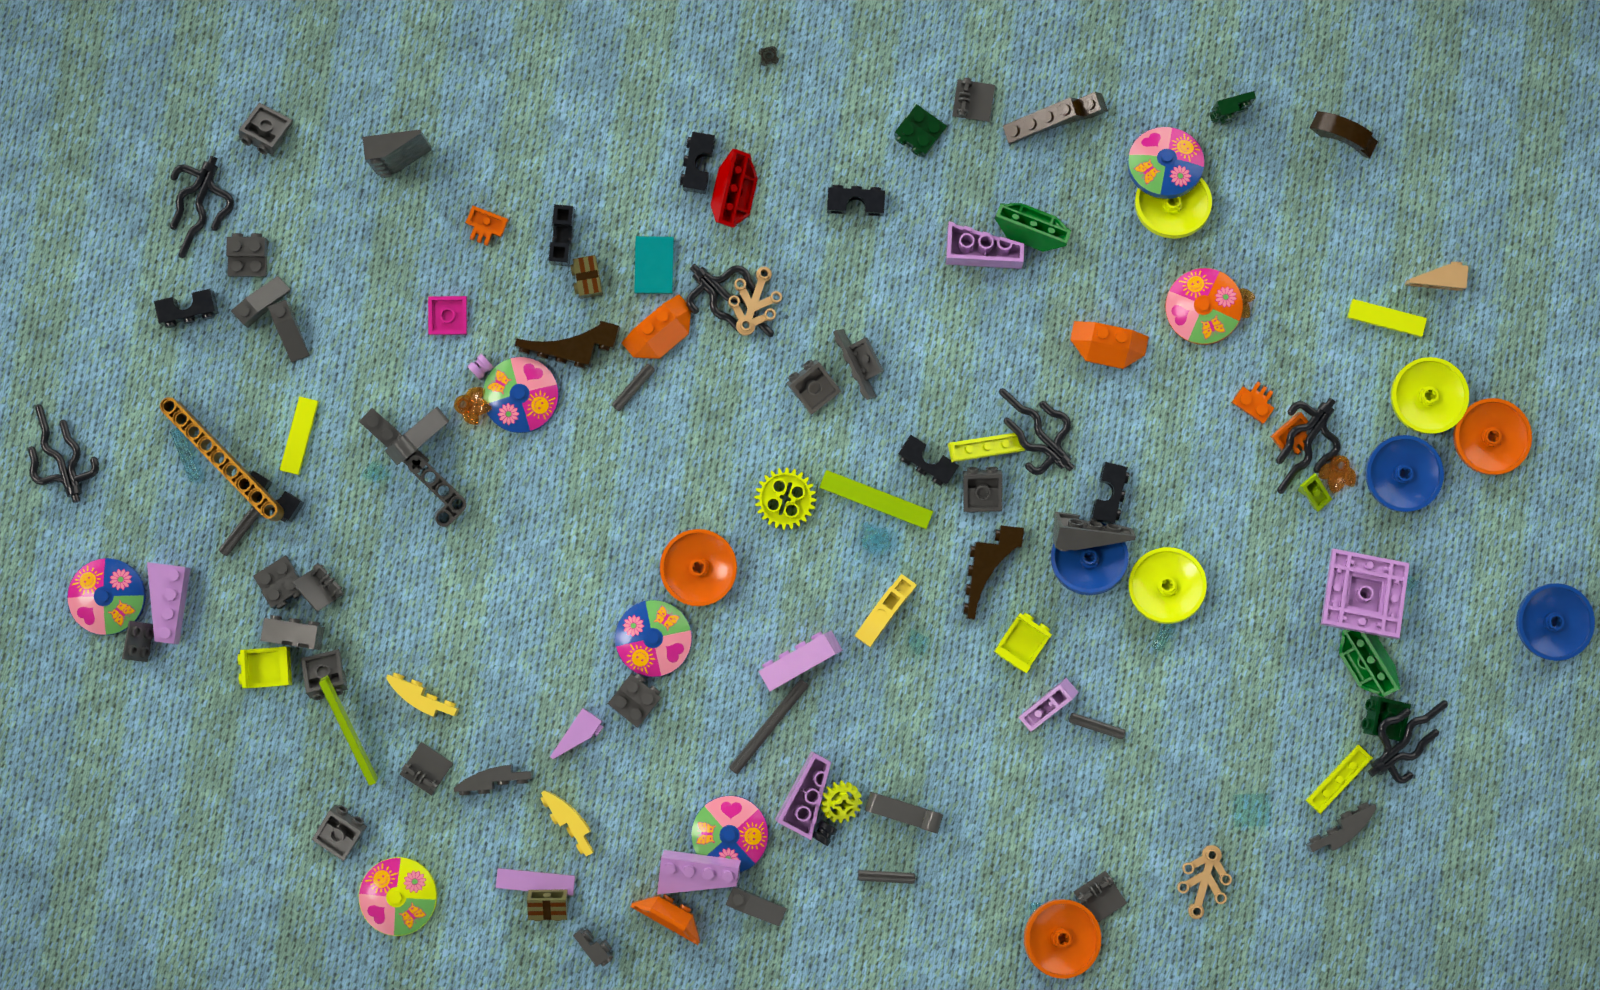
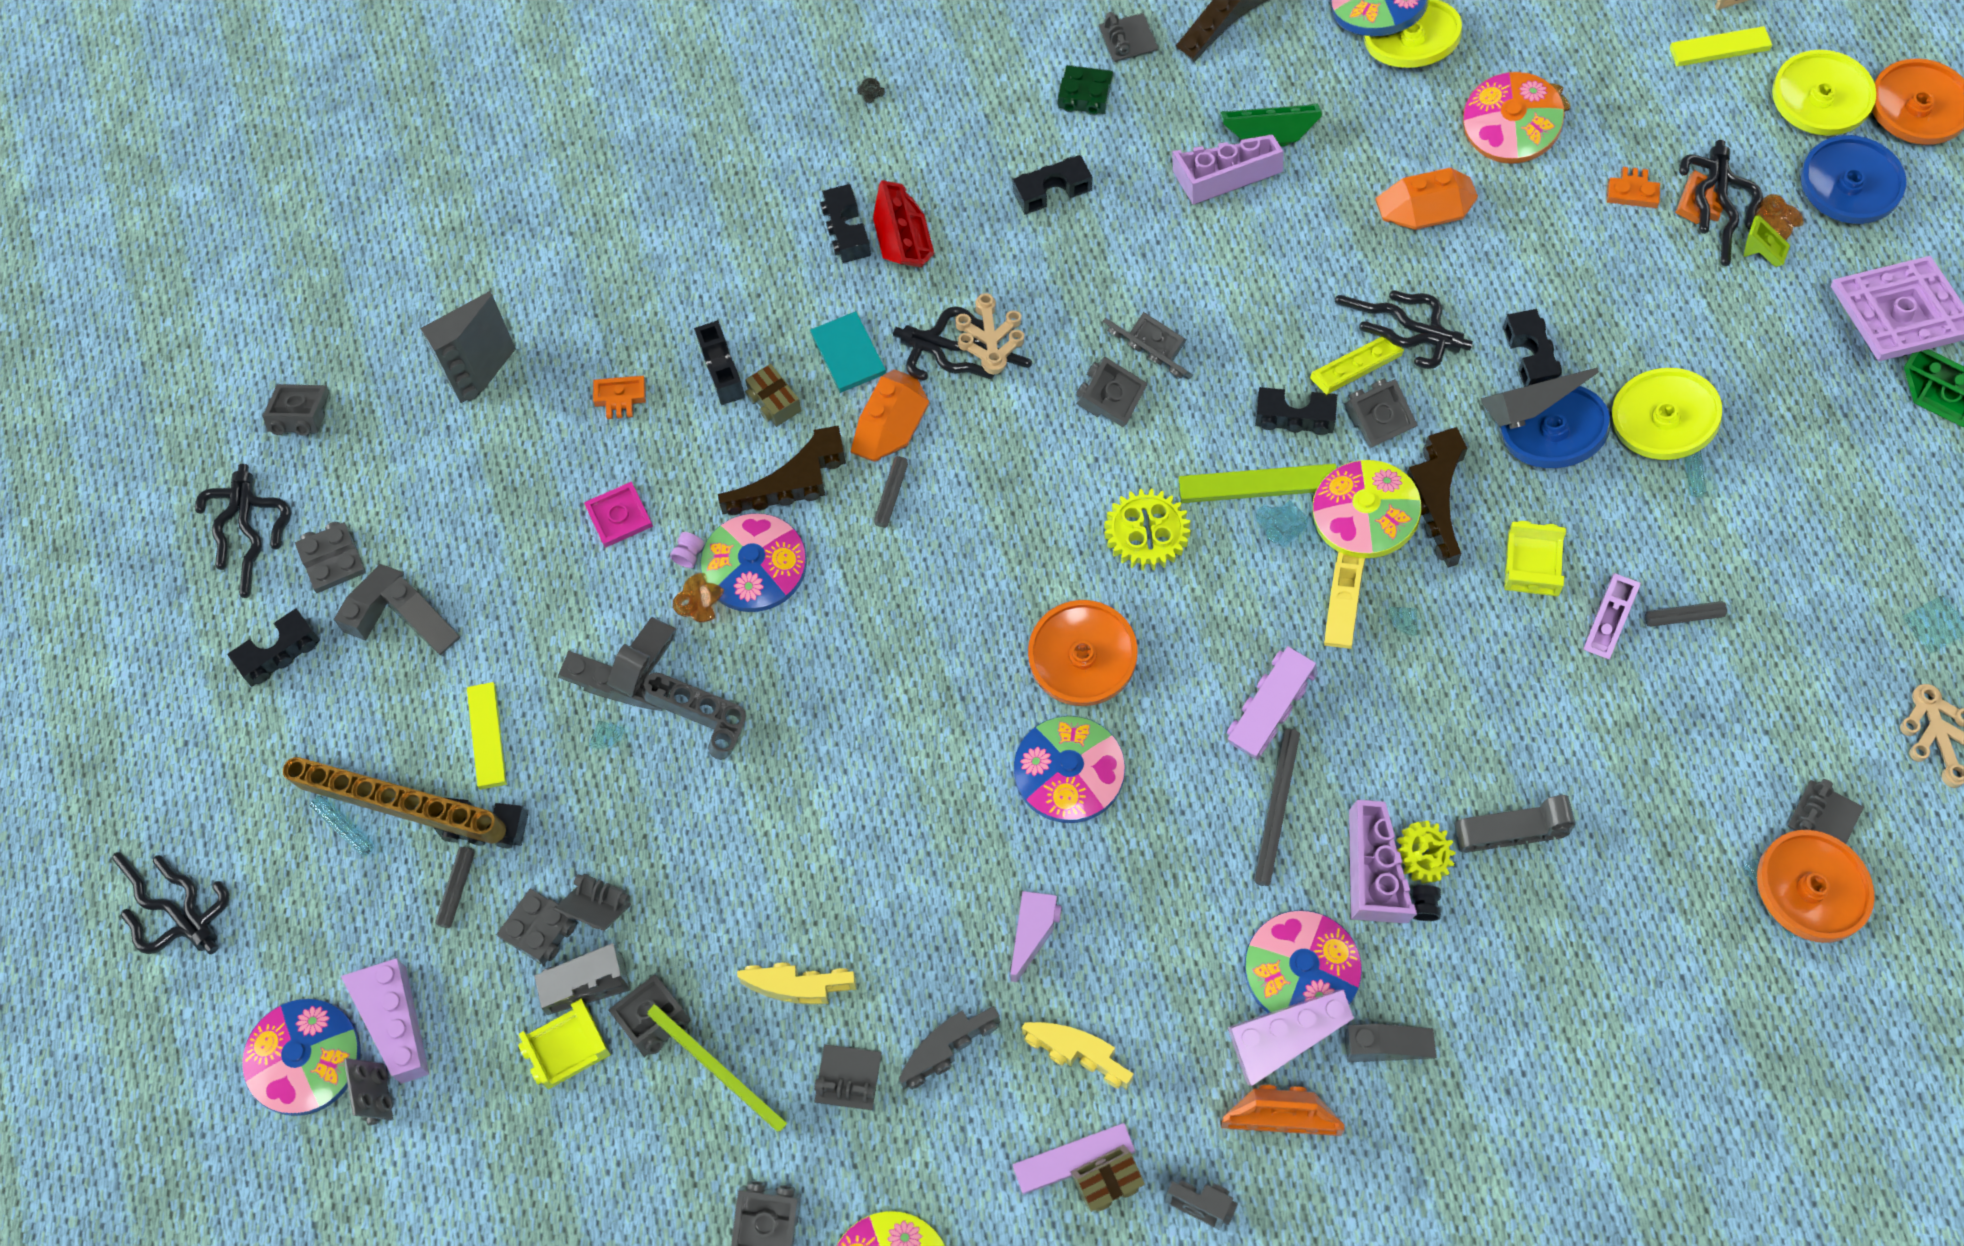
camera: 20 degrees left, 20 degrees down
dark grey plate [607,673,662,728] -> none
dark grey axle [858,870,915,884] -> none
none -> dish [1313,460,1421,558]

